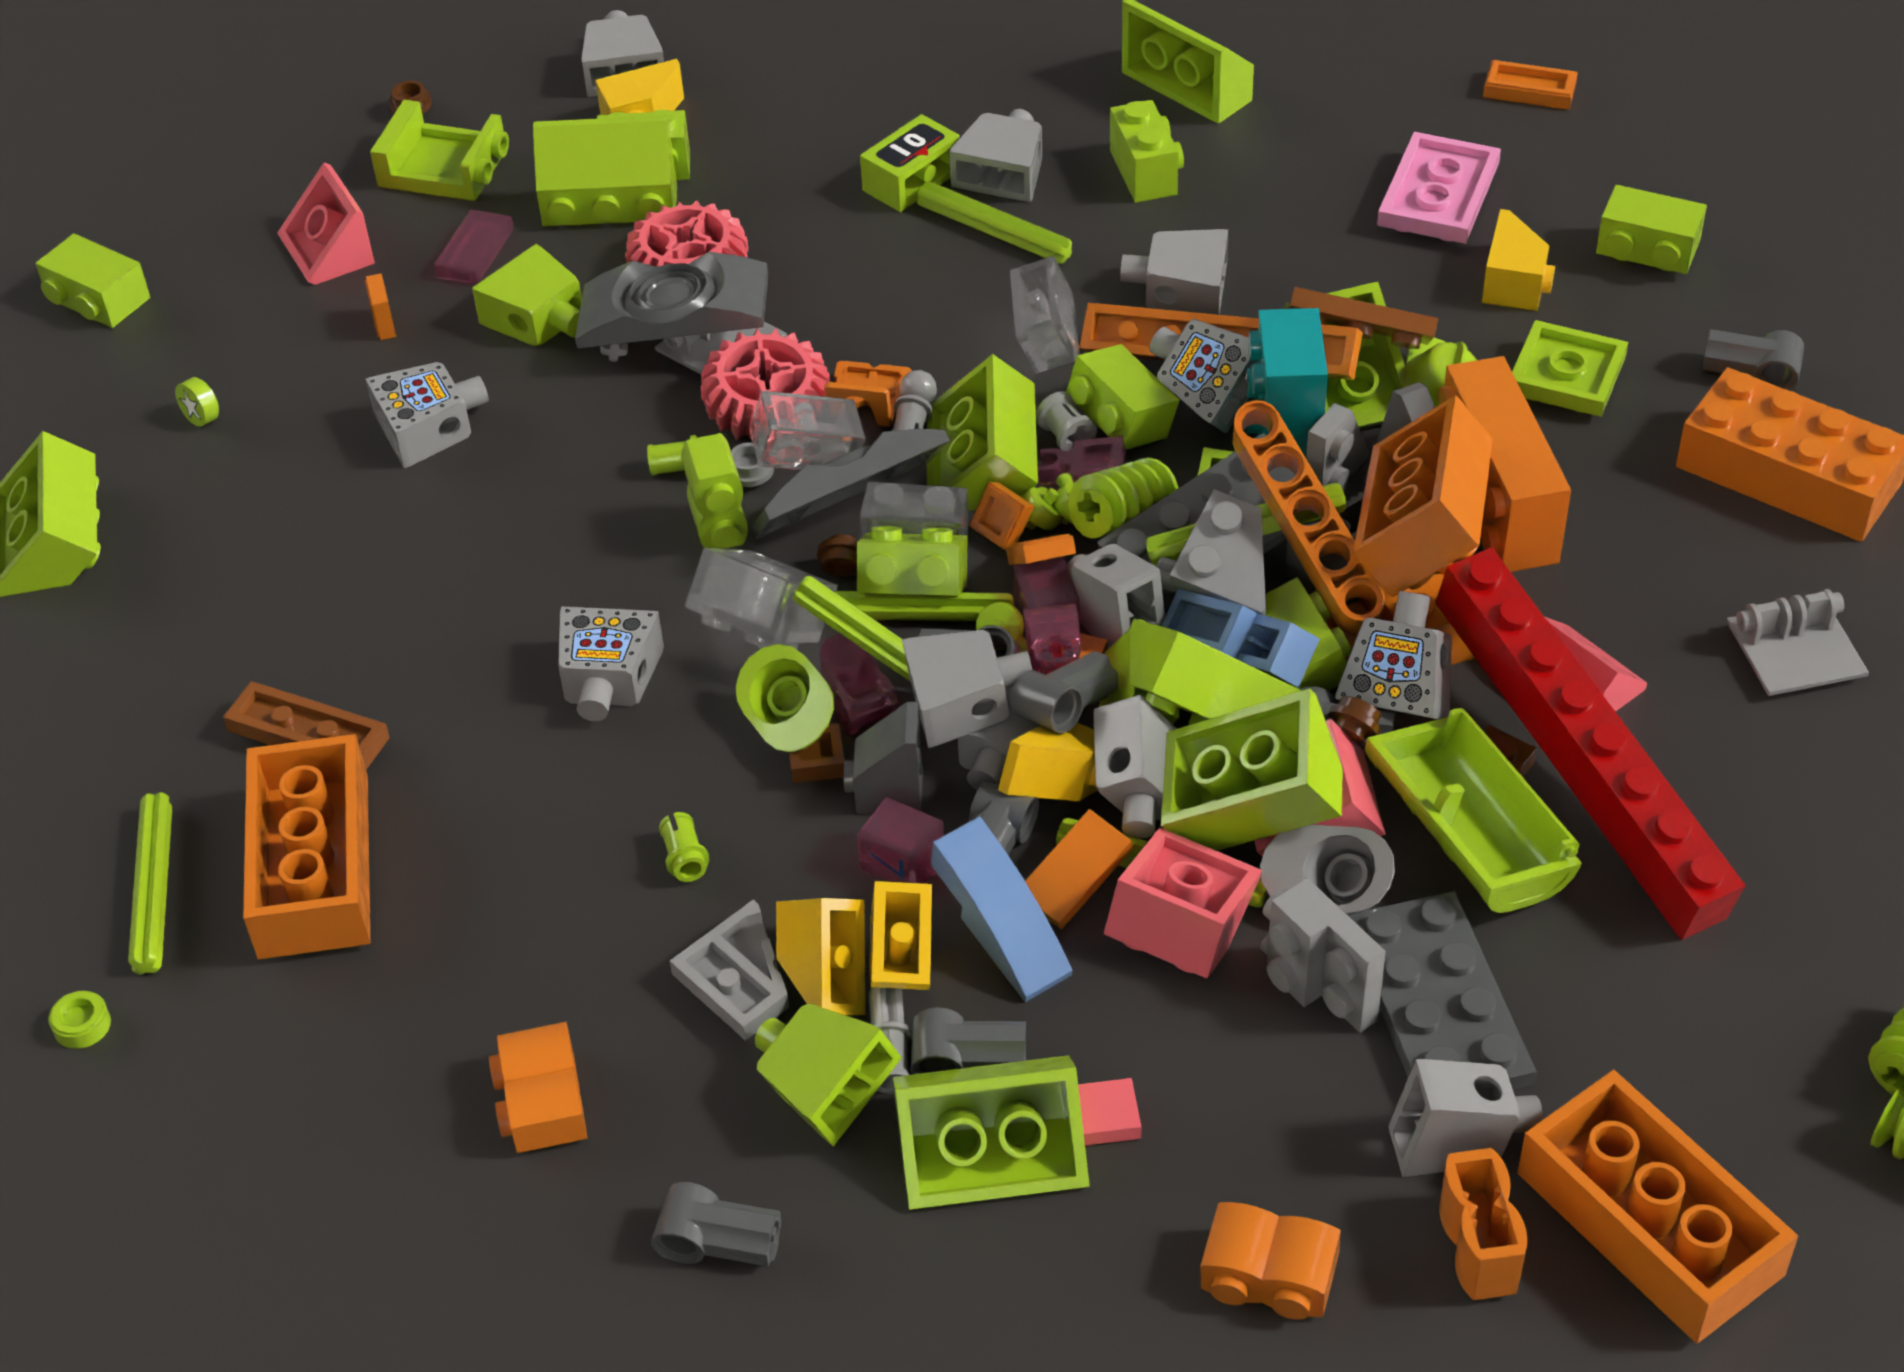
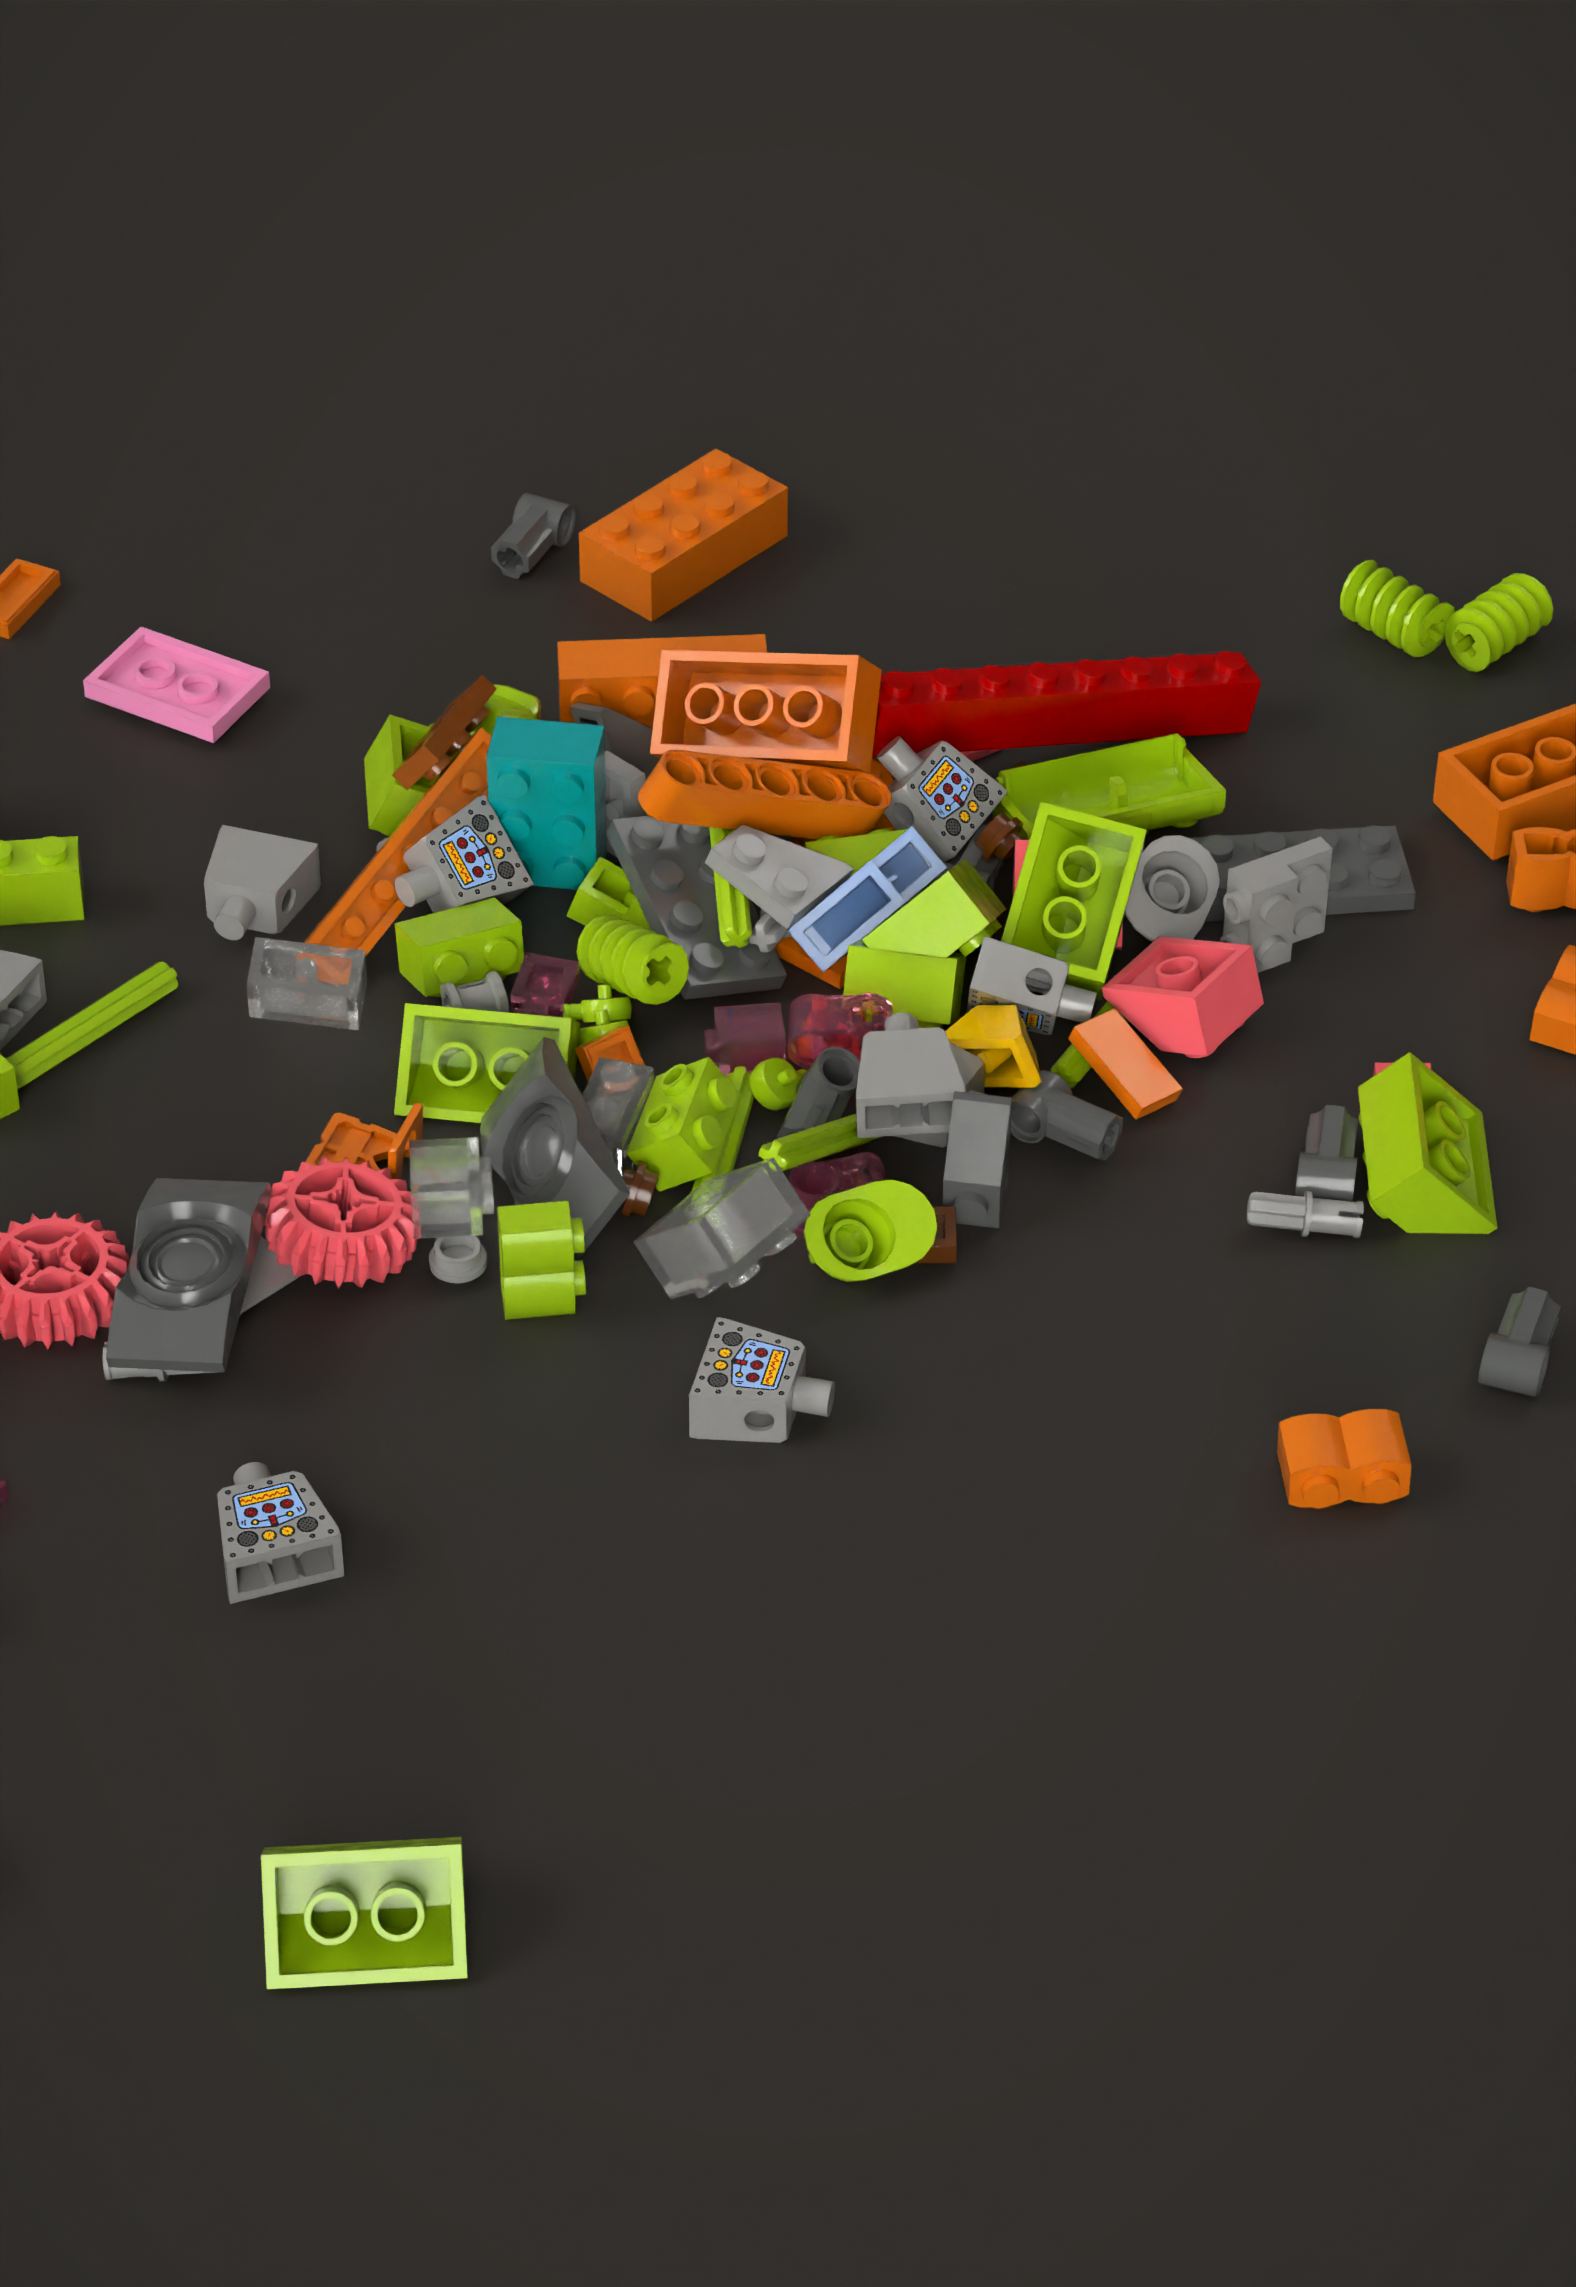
camera: 85 degrees left, 5 degrees down
lime tile [48,991,111,1049] -> none
lime axle [128,792,172,975] -> none
lime tile [175,377,219,427] -> none
dark orange plate [223,681,390,770] -> none
orange brick [243,734,371,960] -> none
orange tile [364,273,396,340] -> none
lime torso [472,244,582,346] -> none
lime pin [647,435,697,476] -> none
lime pin [659,812,710,882] -> none
light grey wing [670,900,789,1041] -> none
lime torso [755,1003,902,1147] -> none
yellow slope [776,898,865,1015] -> none
clear pink brick [857,797,944,884] -> none
yellow slope [869,881,932,990] -> none
light grey pin [892,370,937,431] -> none
medium blue slope [931,816,1073,1002] -> none
orange tile [1006,534,1076,565] -> none
dark grey piece [1010,651,1118,733] -> none
light grey torso [1065,544,1165,649] -> none
light grey torso [1388,1059,1543,1177] -> none
yellow slope [1482,209,1555,311] -> none
lime plate [1512,320,1629,417] -> none
lime brick [1596,185,1707,274] -> none
light grey hinge [1726,589,1869,696] -> none

